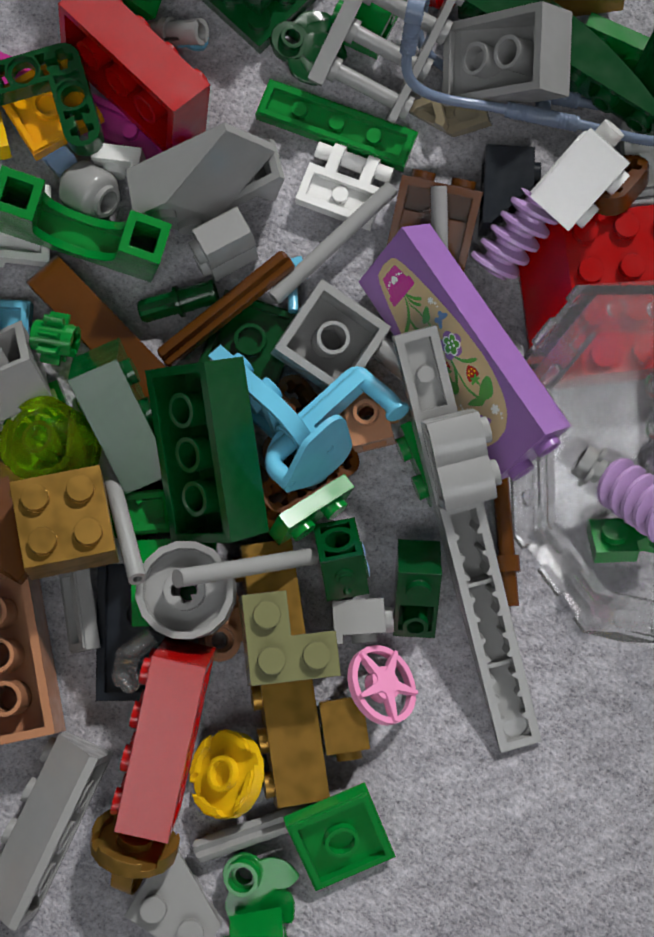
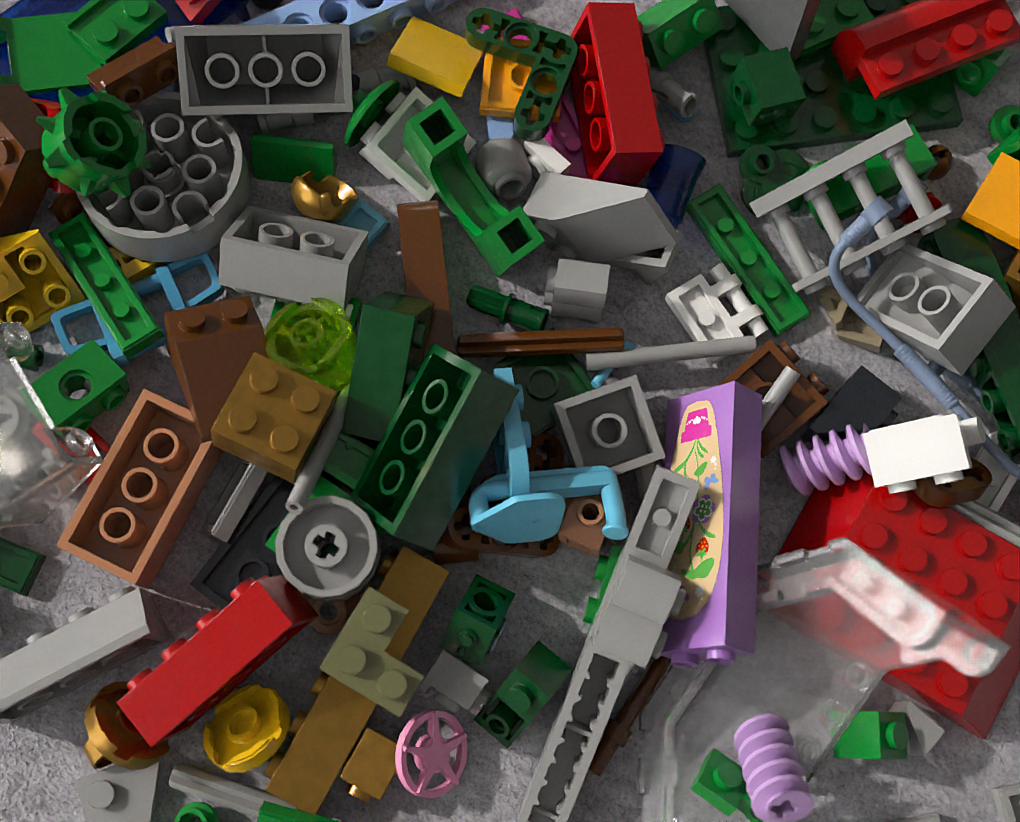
camera: 30 degrees right, 5 degrees down
green gear [29,311,81,366] -> none
clear arm [111,628,159,693] -> none
light grey bar [172,548,319,588] -> none
plate [269,474,355,545] -> none
light grey plate [570,445,609,487] -> none
none -> clear blue plant [645,144,706,230]

